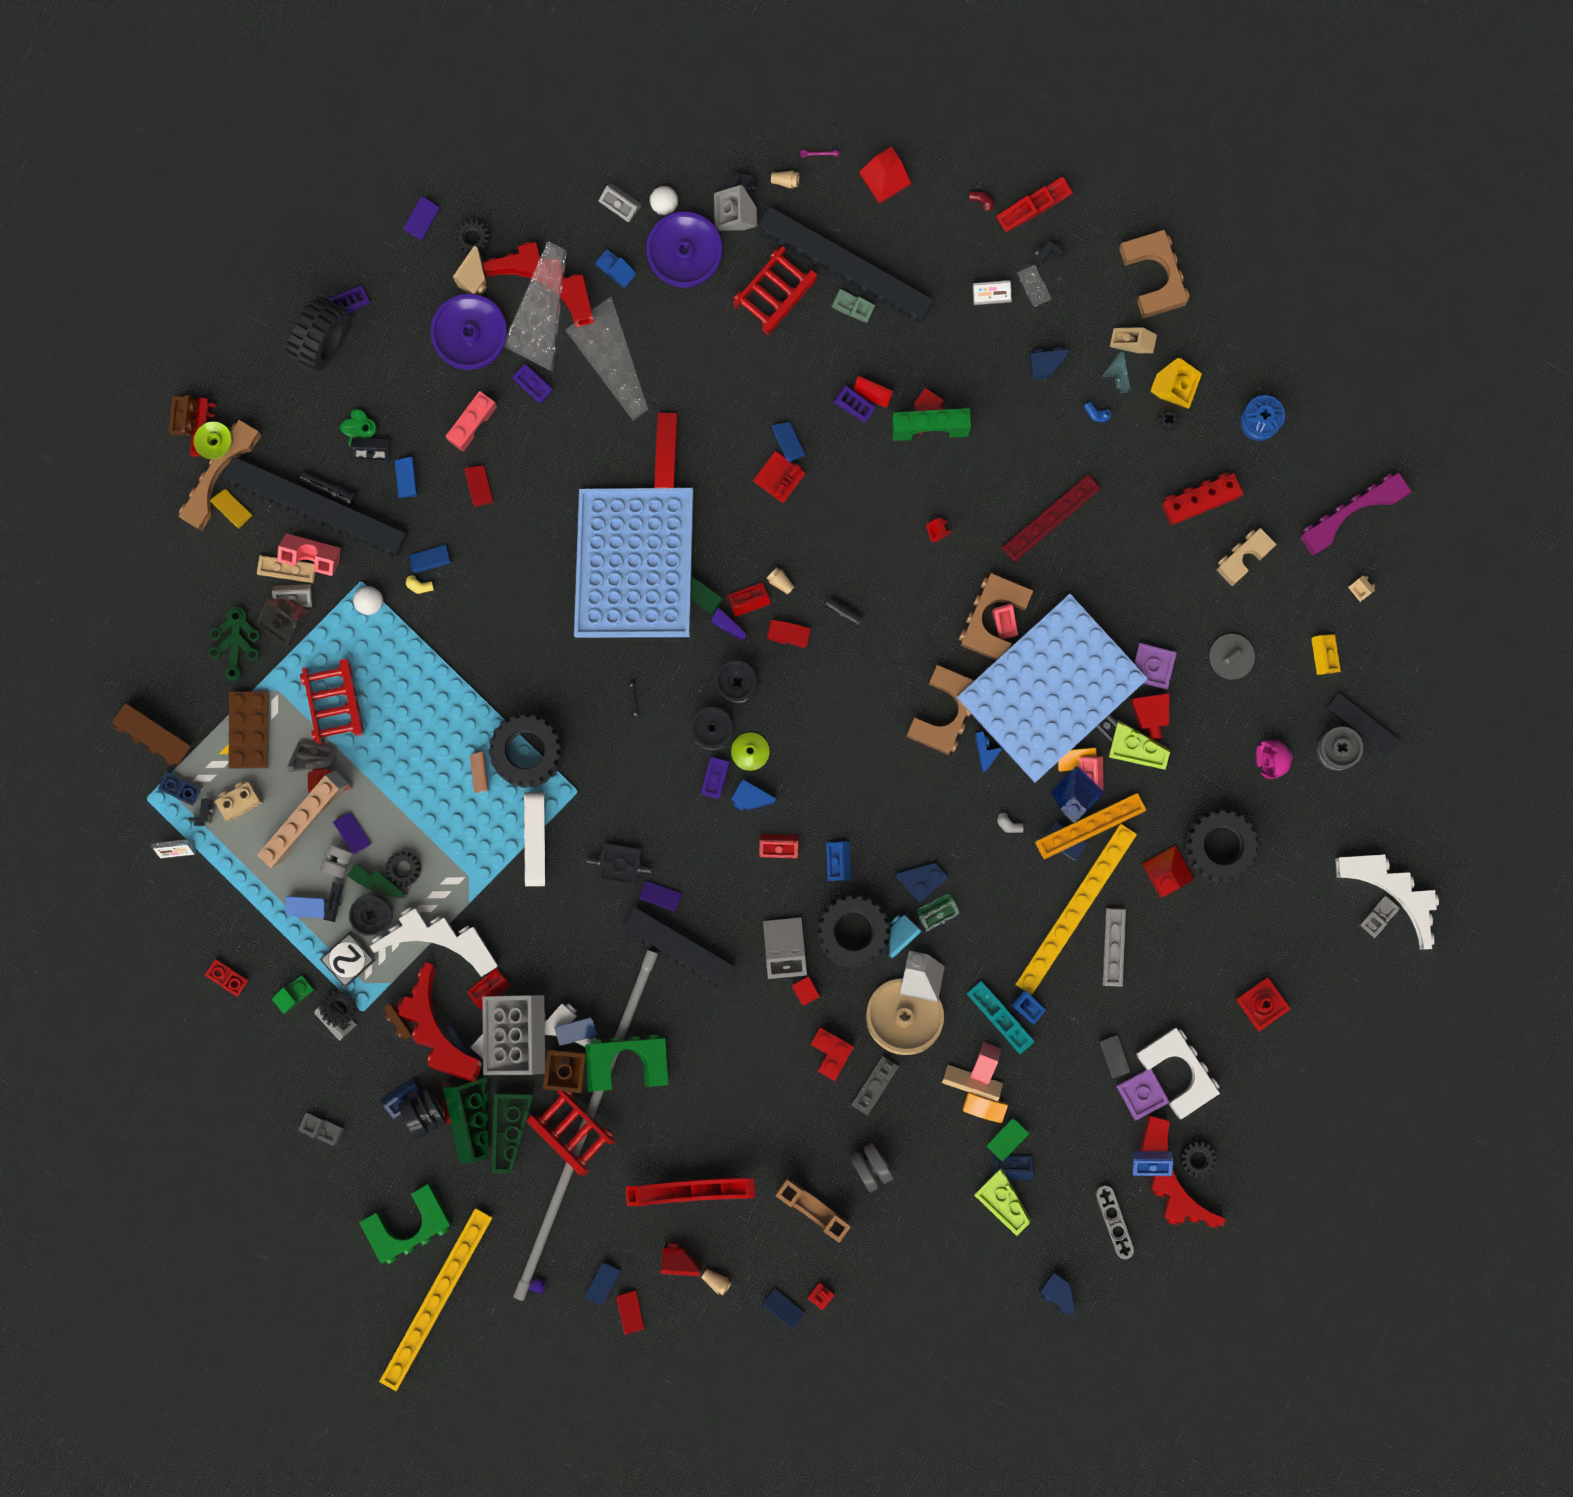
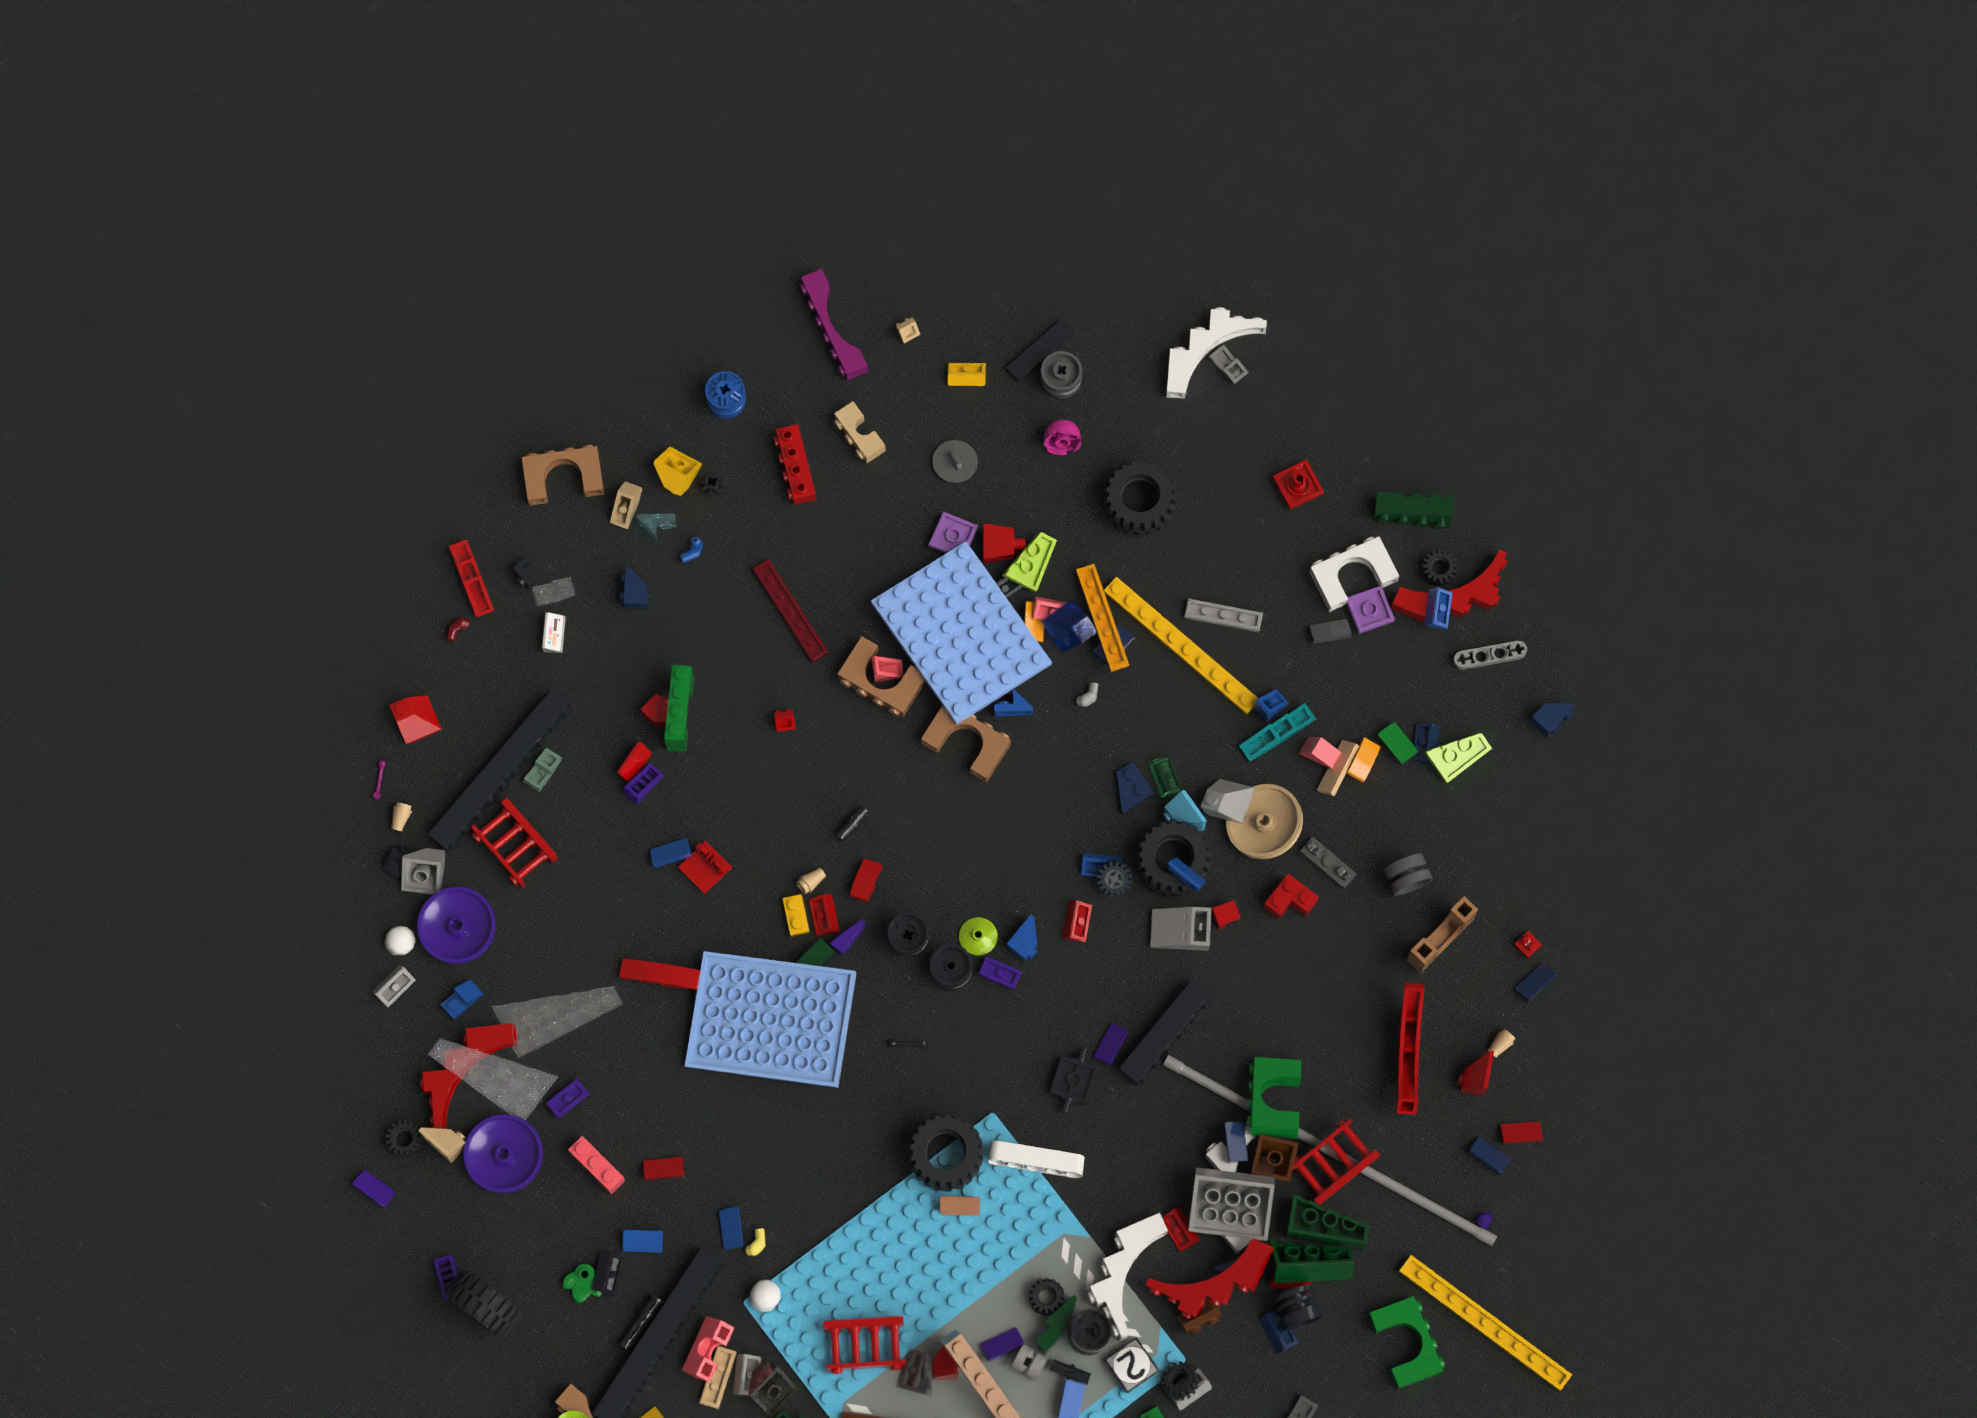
camera: 85 degrees left, 10 degrees down
red slope [1142,846,1194,898] -> none
none -> yellow plate [783,894,810,937]
none -> black wheel [1097,859,1132,896]
none -> blue slope [1167,858,1205,892]
none -> dark green wedge [1374,492,1455,529]

